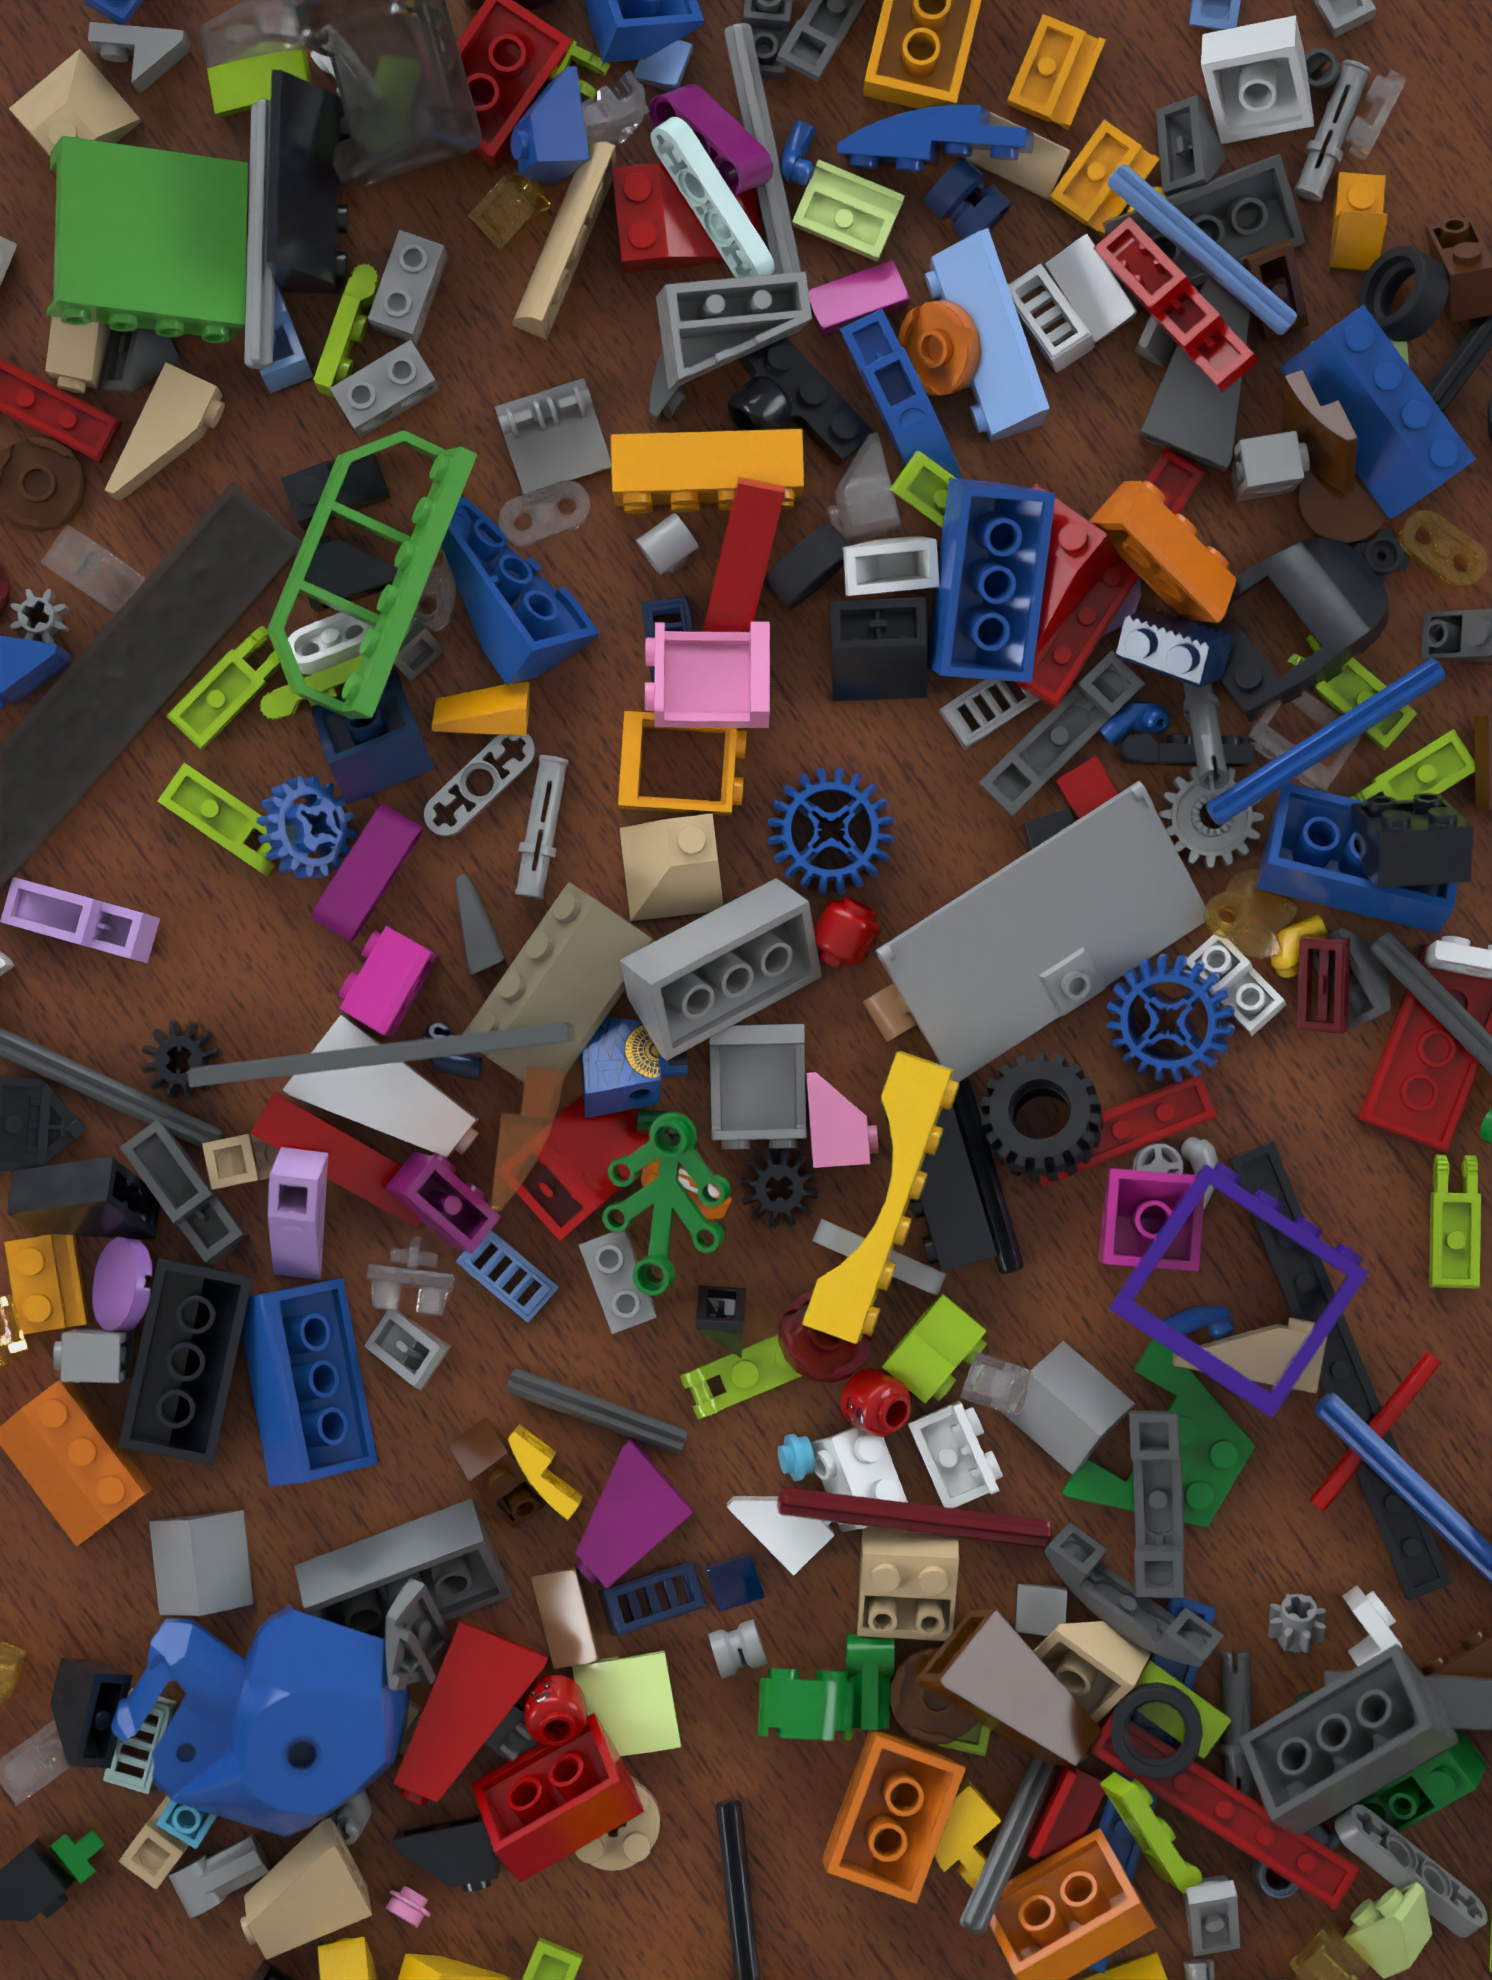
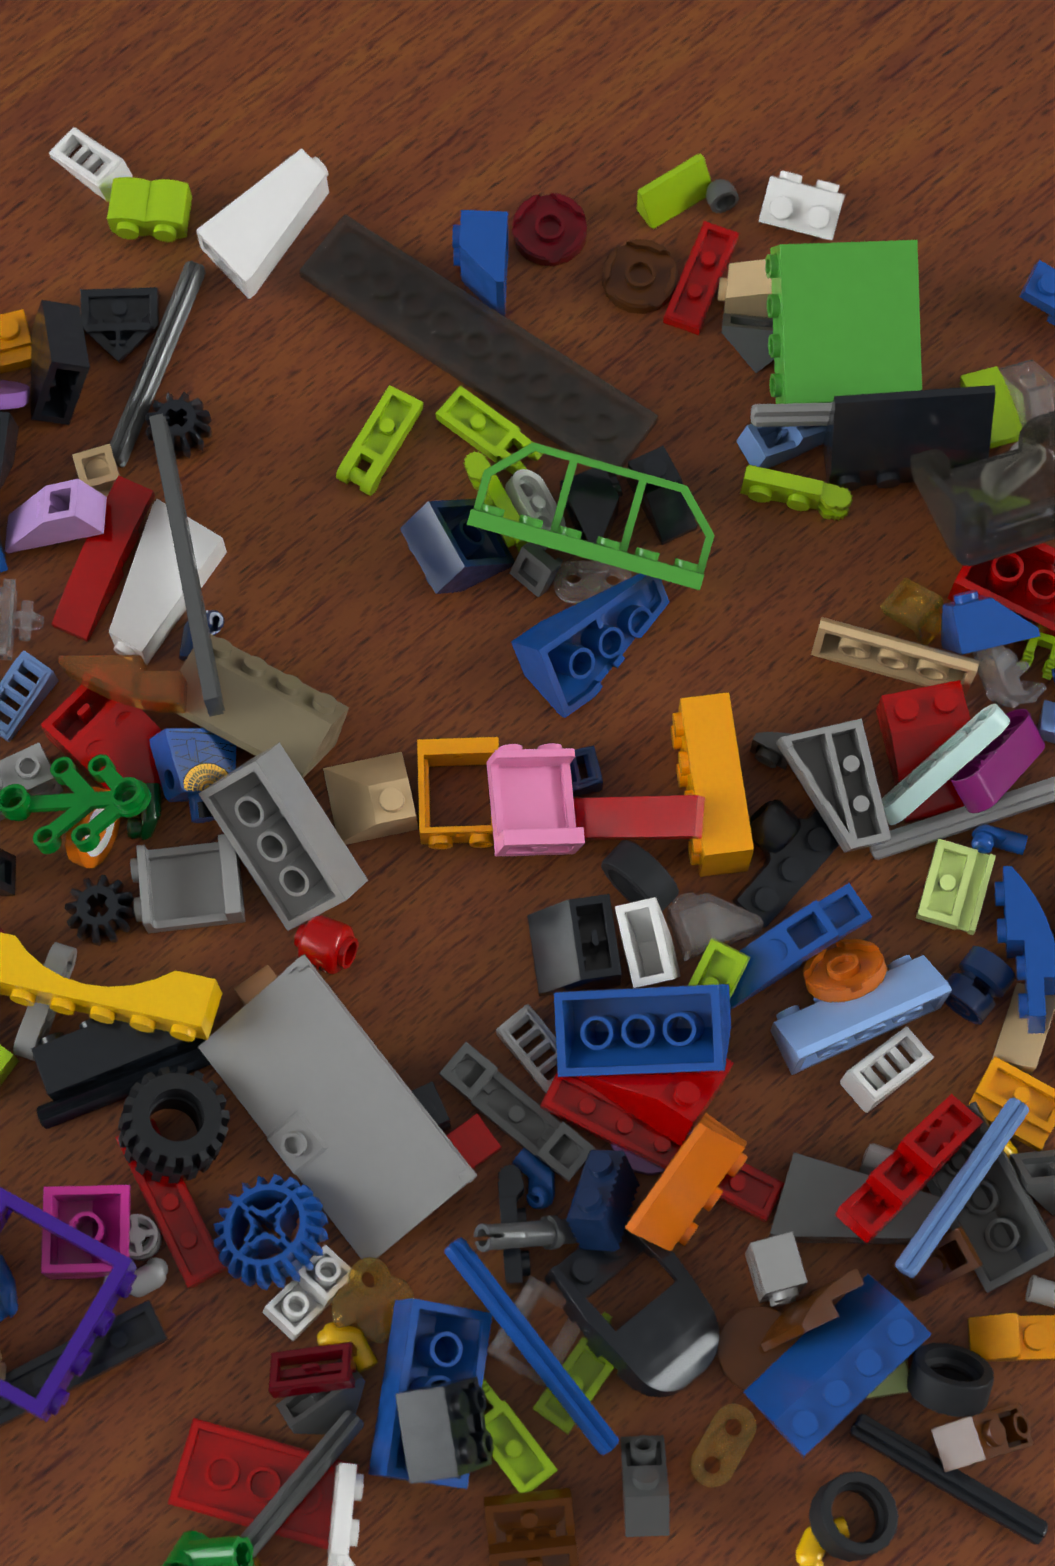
camera: 85 degrees right, 15 degrees down
lavender slope [0,877,160,963] -> none
tan slope [9,49,142,157] -> none
light grey gear [10,589,70,644] -> none
clear slope [40,524,145,616] -> none
light grey slope [88,22,190,93] -> none
tan slope [105,362,225,501] -> none
dark grey slope [120,1119,251,1266] -> none
blue gear [257,776,357,880] -> none
magenta beam [311,803,424,943] -> none
light grey brick [330,340,439,438] -> none
dark pink slope [338,926,439,1037] -> none
light grey brick [368,230,448,345] -> none
magenta brick [385,1152,501,1254] -> none
light grey beam [424,734,536,837] -> none
light orange slope [432,682,530,736] -> none
dark grey slope [456,874,507,977] -> none
light grey hinge [495,378,612,496] -> none
clear plate [499,480,591,546] -> none
light grey pin [514,755,569,900] -> none
light grey piece [635,513,699,575] -> none
blue gear [767,767,894,895] -> none
bright pink slope [806,1072,879,1168] -> none
dark pink slope [808,260,910,336] -> none
white slope [1045,234,1137,344] -> none
light grey gear [1158,767,1264,869] -> none
black plate [1354,529,1410,583] -> none
lime hinge [1429,1154,1481,1288] -> none

